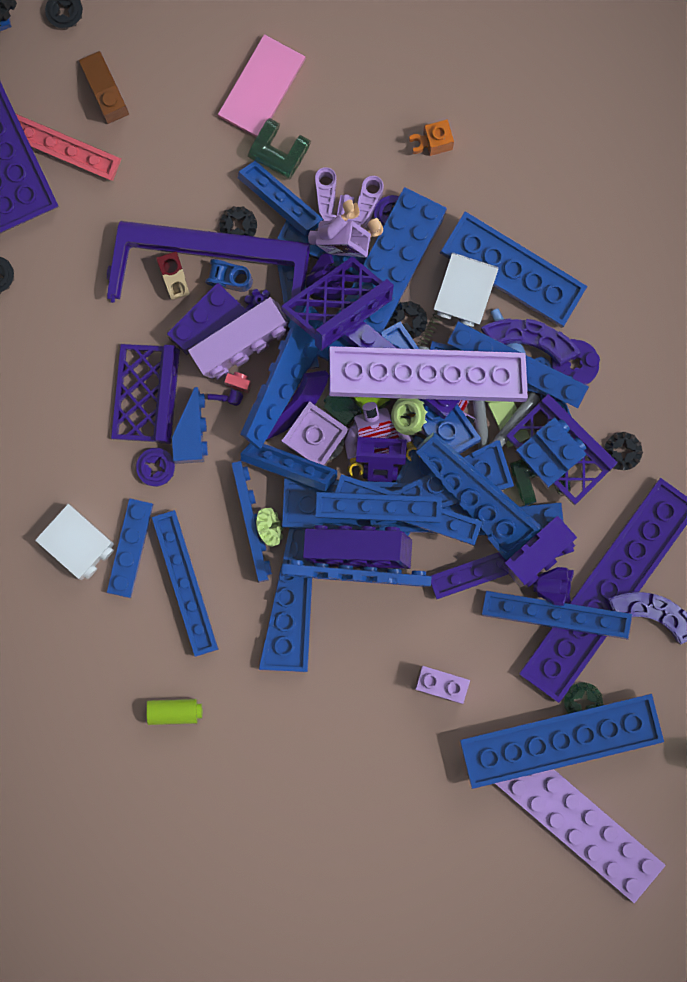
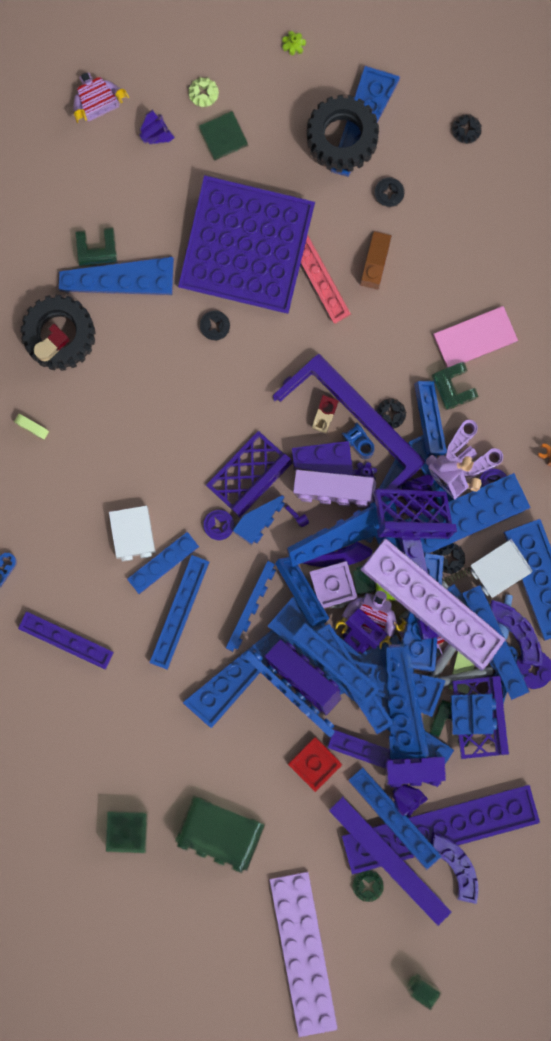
camera: 35 degrees right, 0 degrees up
lime brick [147,699,203,725] -> none
coral plate [224,372,252,393] -> none
yellowish green gear [256,508,283,546] -> none
yellowish green gear [391,398,427,435] -> none
lavender brick [415,666,470,704] -> none
blue plate [460,694,664,789] -> none
black gear [604,432,643,470] -> none
none -> dark purple plate [18,611,114,670]
none -> clear green brick [106,810,148,853]
none -> clear green windscreen [175,795,265,873]
none -> red plate [288,737,343,792]
none -> dark purple tile [329,797,452,926]

